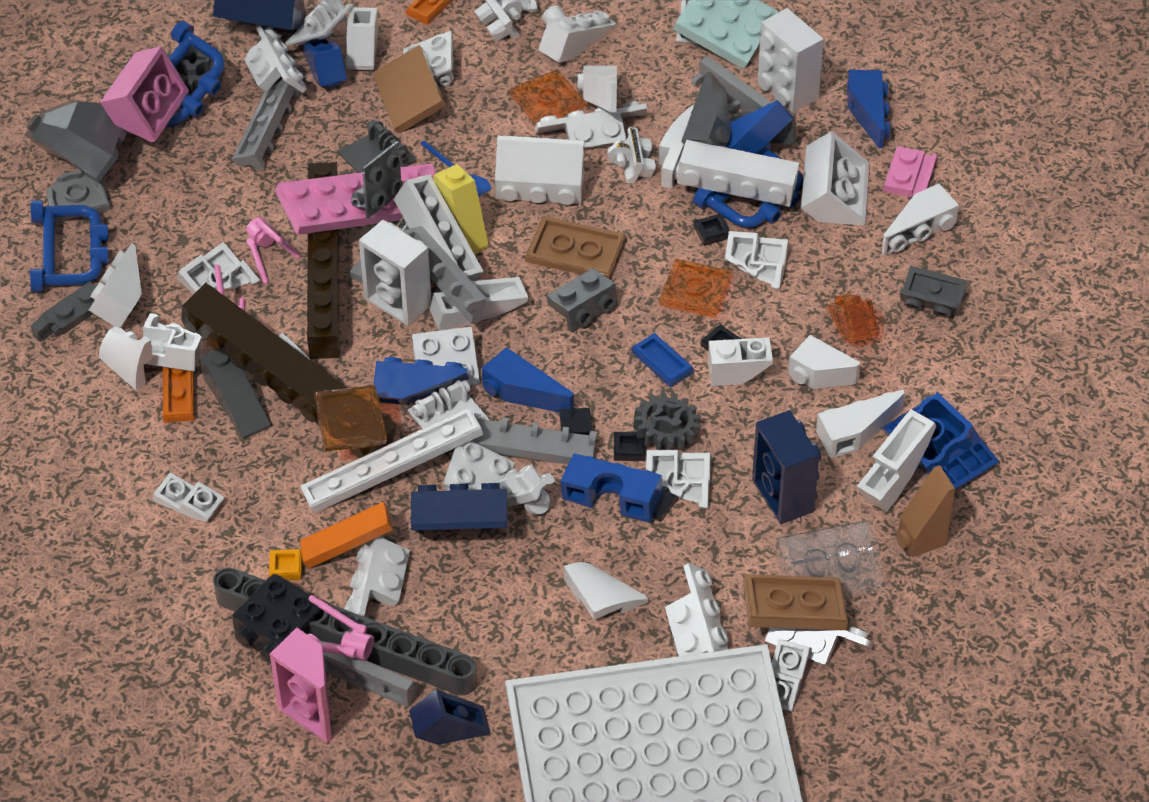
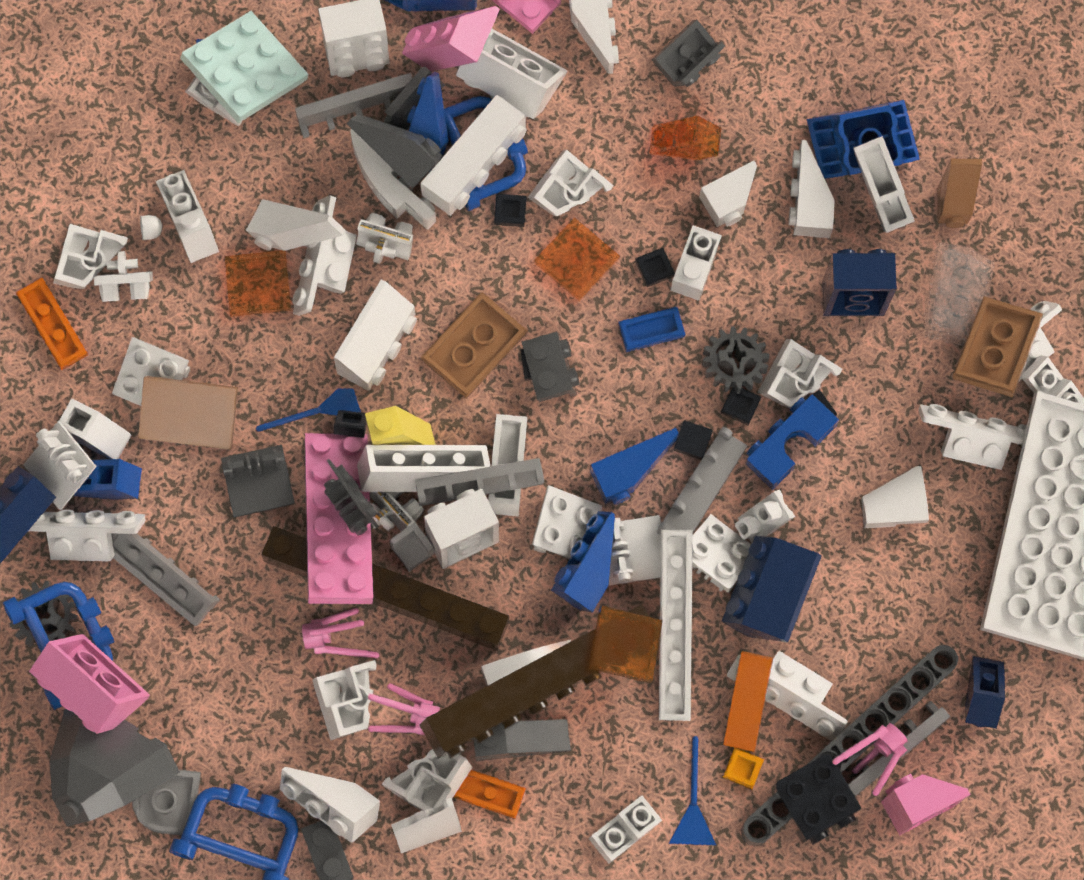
camera: 70 degrees left, 25 degrees up
none -> bright pink slope [402,6,500,71]
none -> blue piece [669,736,717,846]

